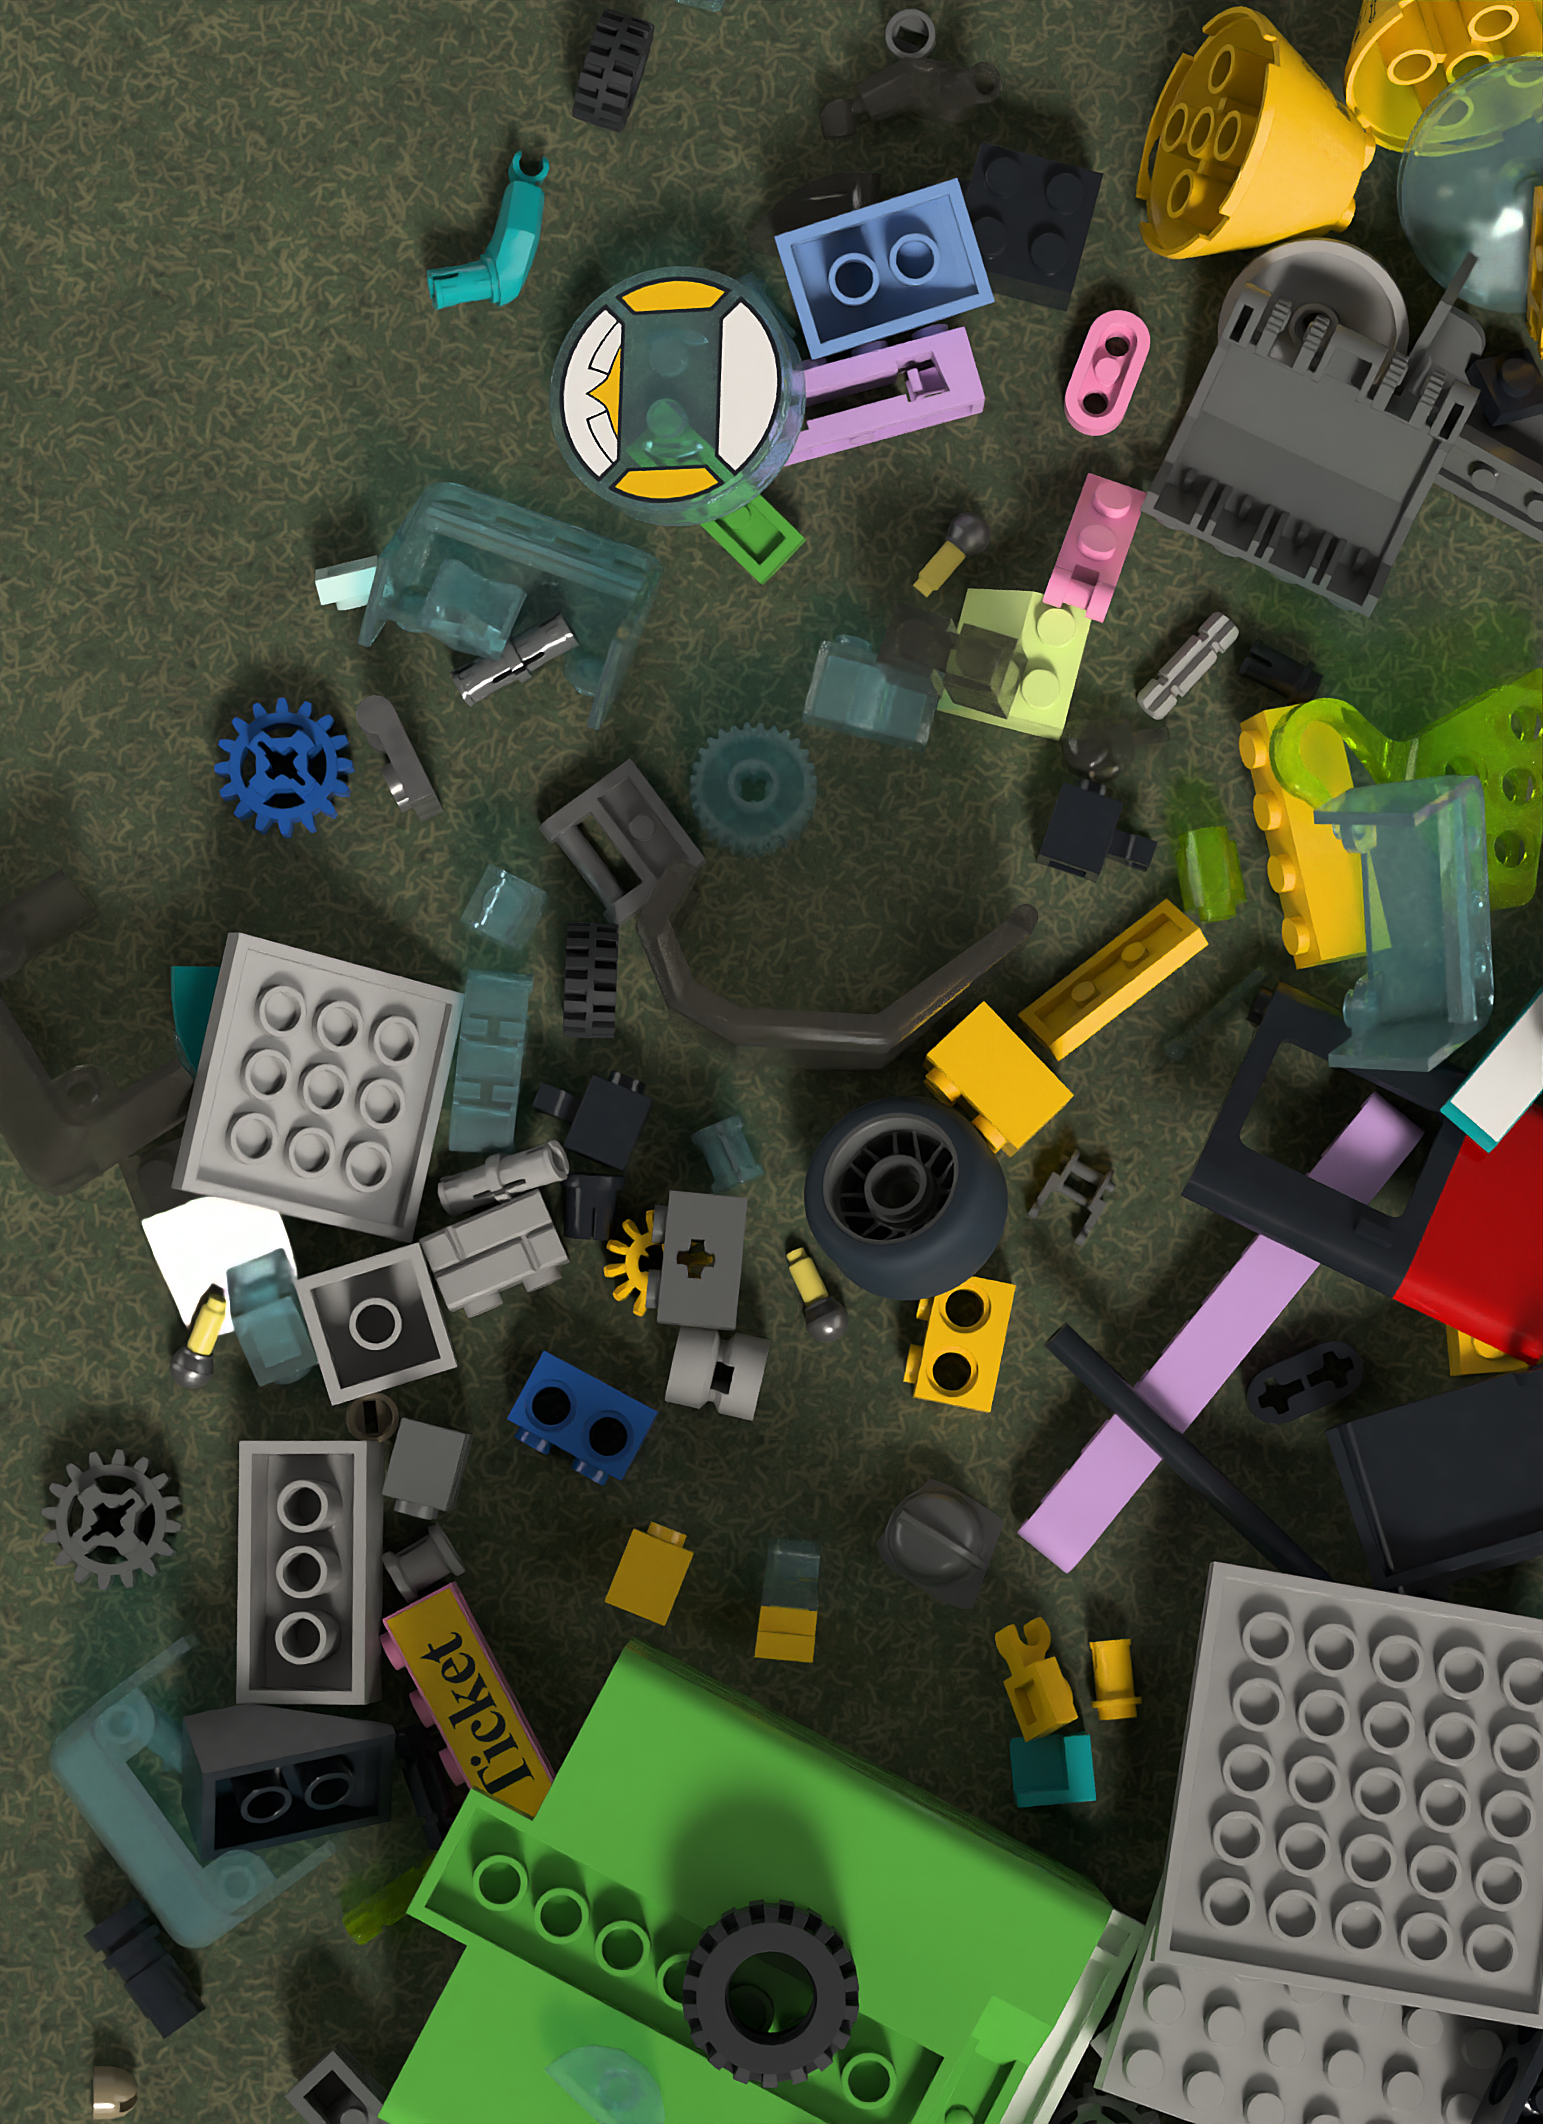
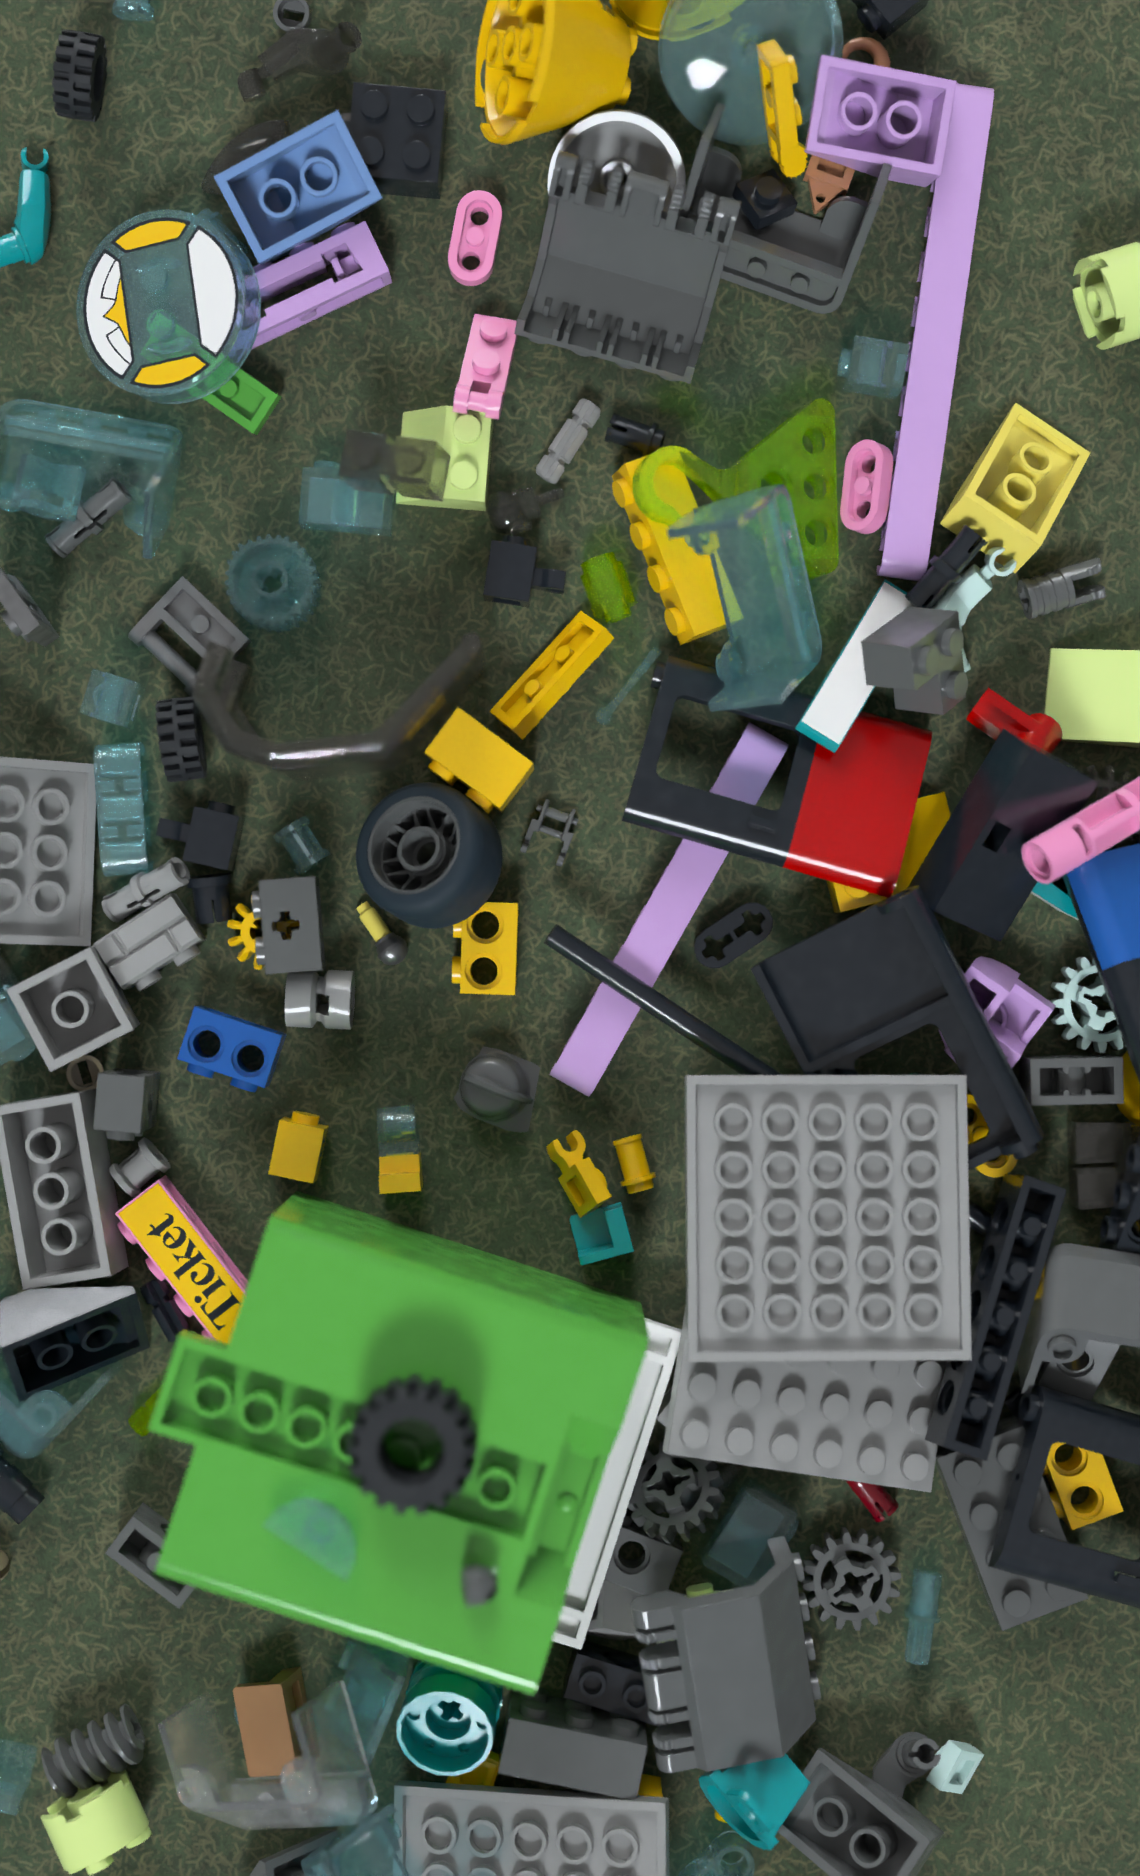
camera: 15 degrees left, 5 degrees up
piece [913,512,991,598] -> none

